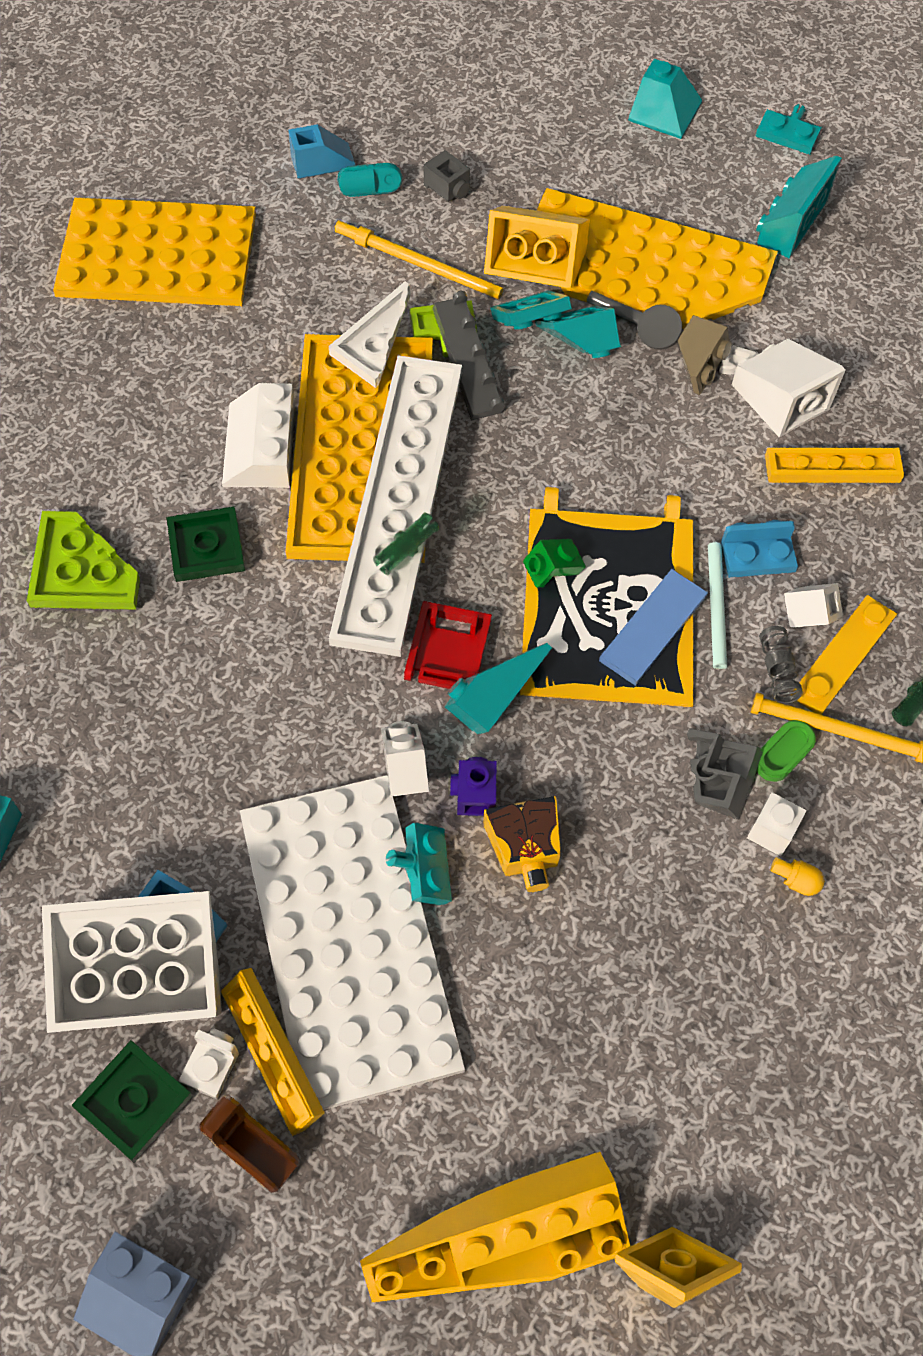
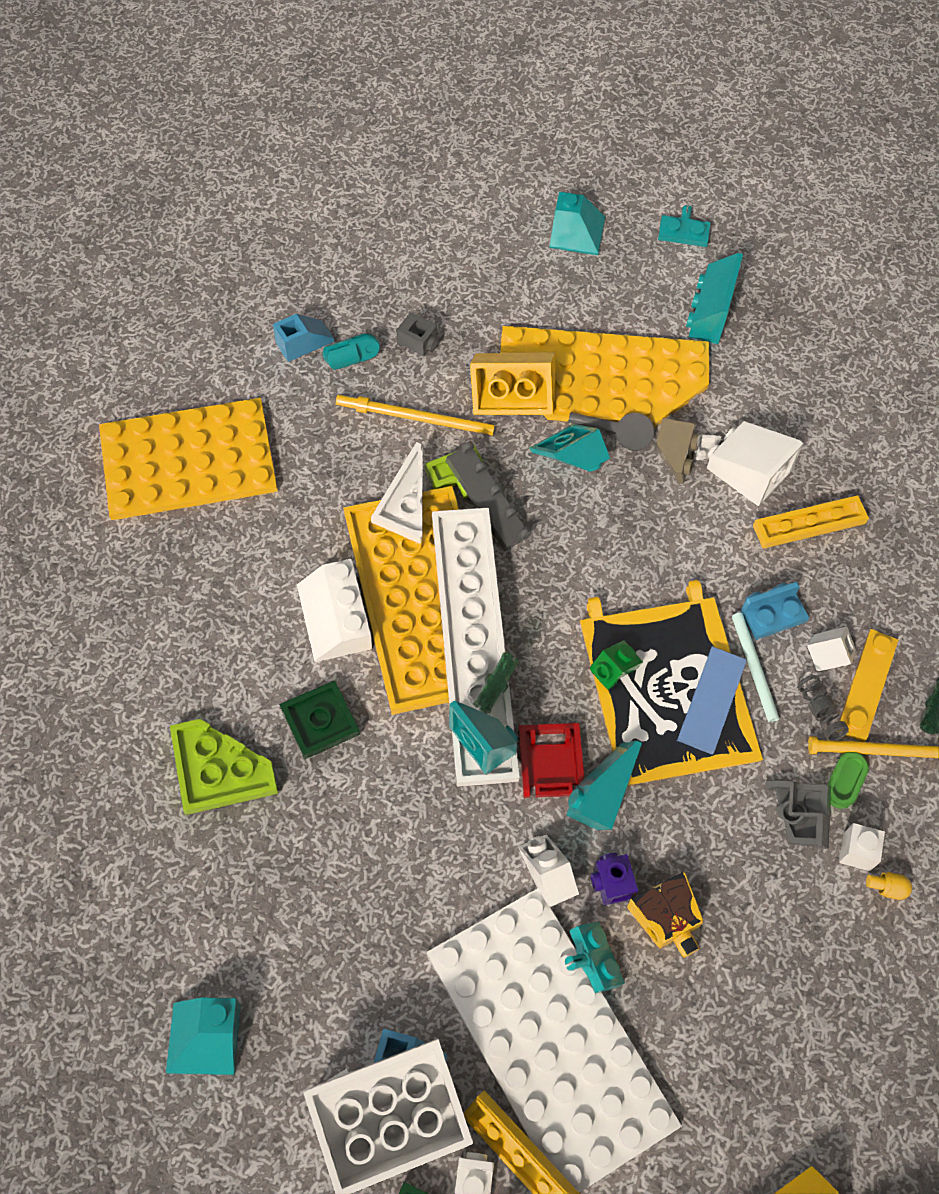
camera: 15 degrees left, 0 degrees up
teal plate [490,290,572,330] -> none
none -> teal slope [449,700,518,775]

